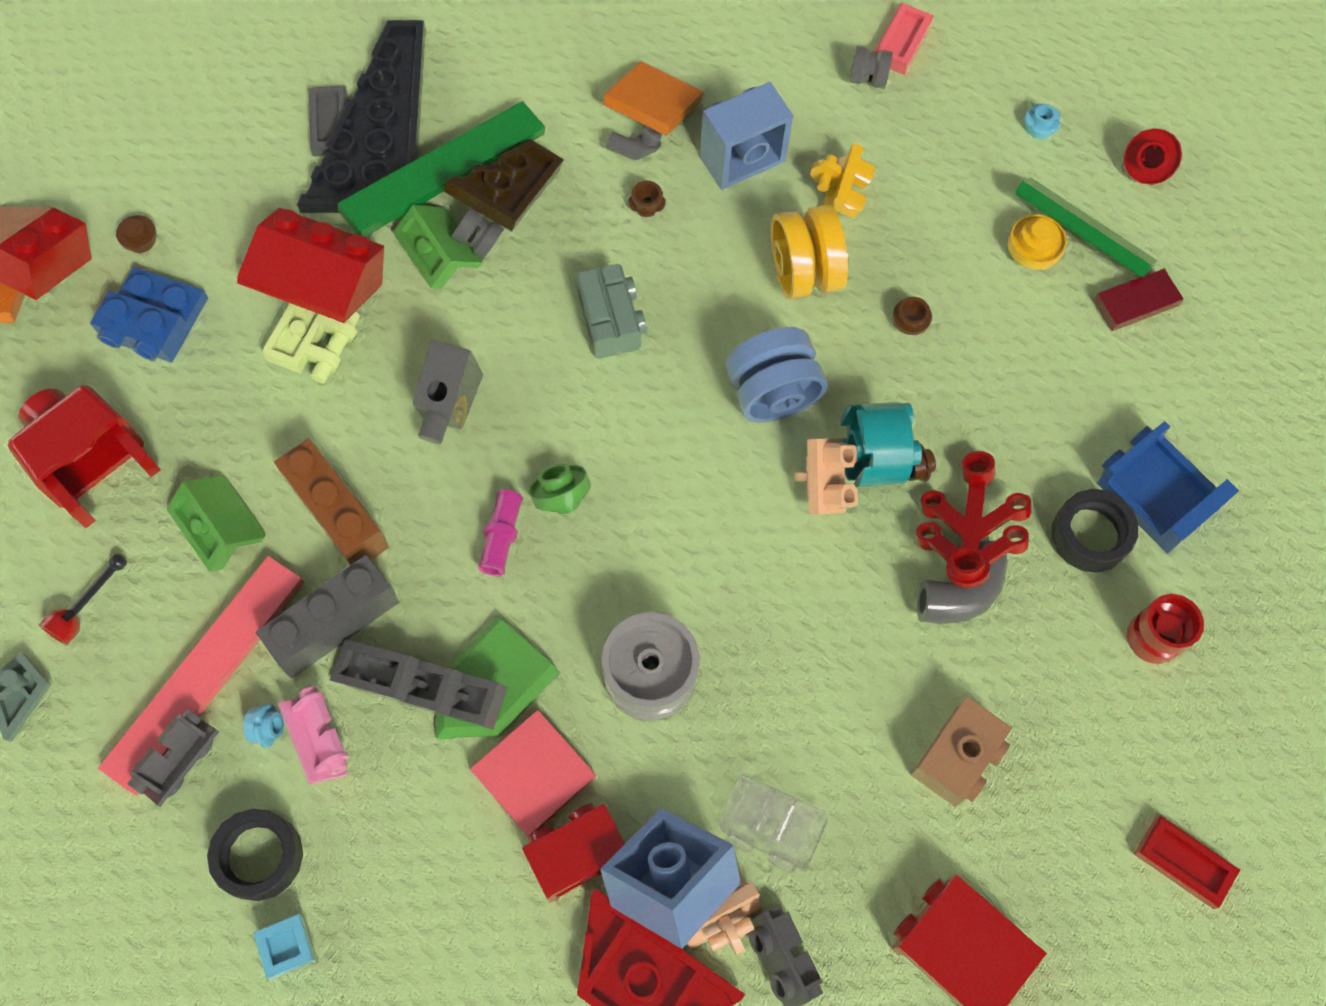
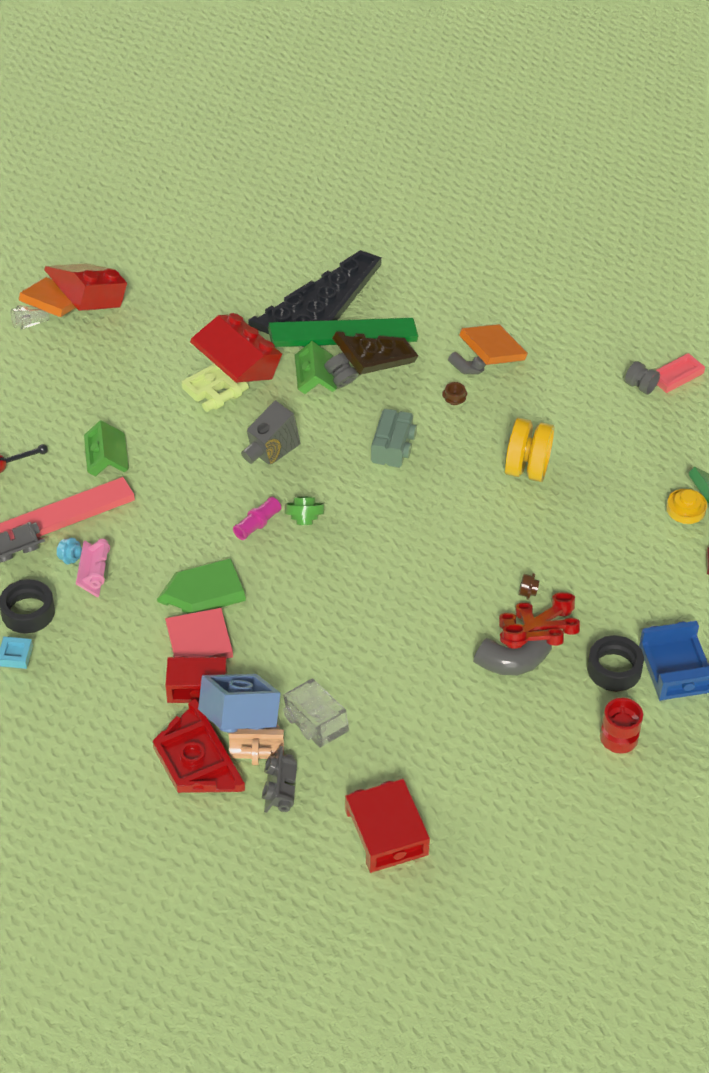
camera: 30 degrees right, 20 degrees down
red piece [8,385,161,529] -> none
blue plate [90,267,208,363] -> none
reddish brown plate [116,215,157,253] -> none
dark grey brick [255,555,399,679] -> none
dark orange brick [274,438,389,566] -> none
dark grey tile [309,85,348,156] -> none
dark grey slope [330,639,508,730] -> none
light grey wheel [601,612,700,721] -> none
medium blue brick [700,82,793,190] -> none
medium blue wheel [725,327,829,423] -> none
light nougat hips [794,438,858,514] -> none
yellow hips [810,142,876,218] -> none
teal brick [840,402,922,488] -> none
reddish brown plate [892,297,932,335] -> none
medium nougat brick [911,696,1012,807] -> none
red tile [1134,815,1240,909] -> none

